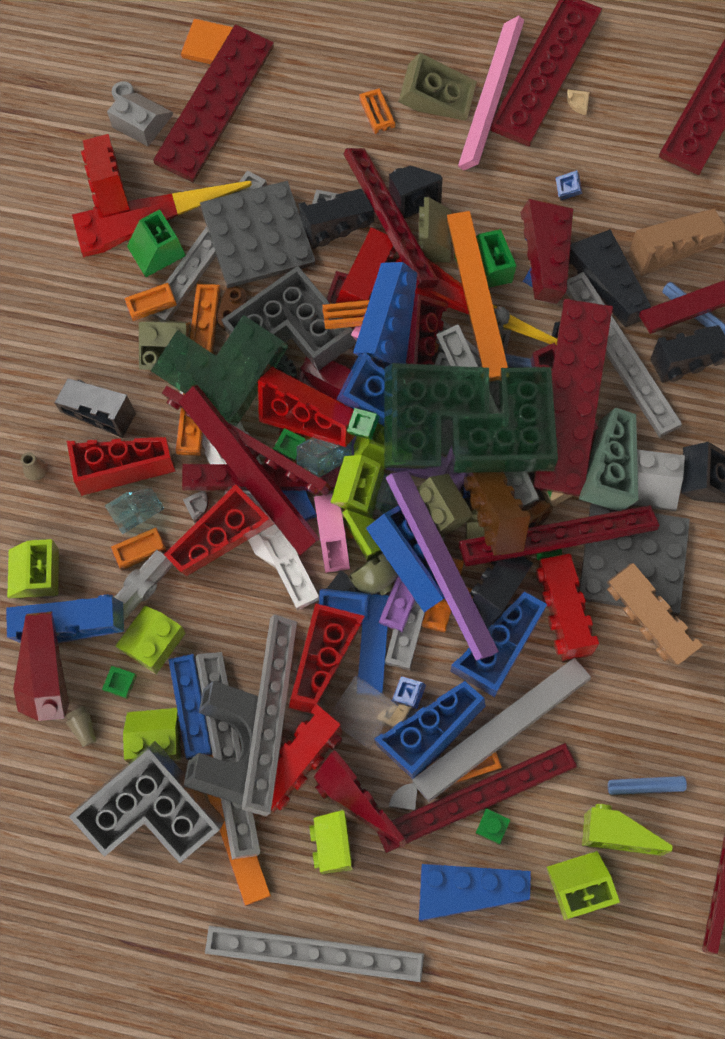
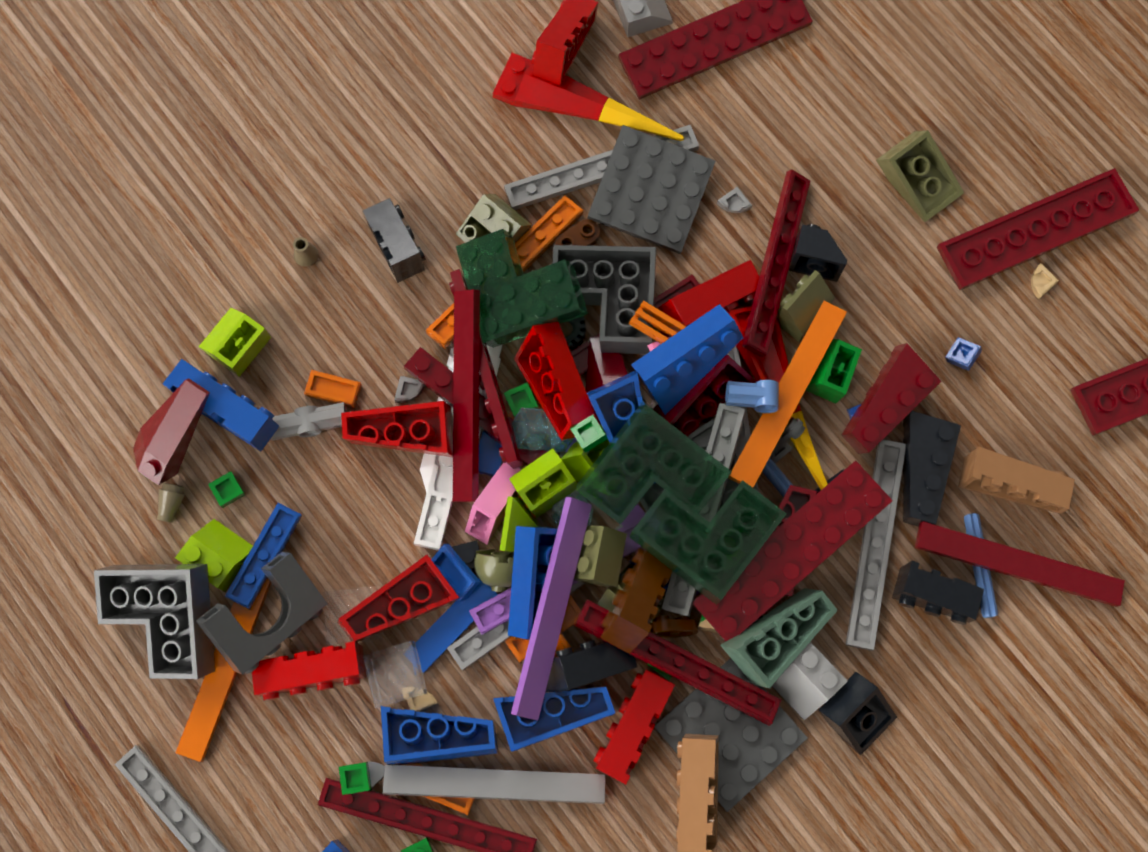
camera: 35 degrees right, 5 degrees up
red wedge [66,437,176,496] -> none
clear light blue slope [105,488,164,535] -> none
lime slope [115,606,186,674] -> none
orange tile [124,283,177,321] -> none
green slope [127,209,186,278] -> none
light grey plate [195,652,260,860] -> none
light grey plate [241,614,297,816] -> none
black wedge [298,188,374,249] -> none
lime slope [309,810,353,874] -> none
dark red wedge [314,750,407,847] -> none
orange tile [359,88,395,134] -> none
tile [392,676,426,709] -> none
bright pink tile [458,16,524,171] -> none
none -> green plate [339,762,372,795]
none -> medium blue piece [725,380,779,413]

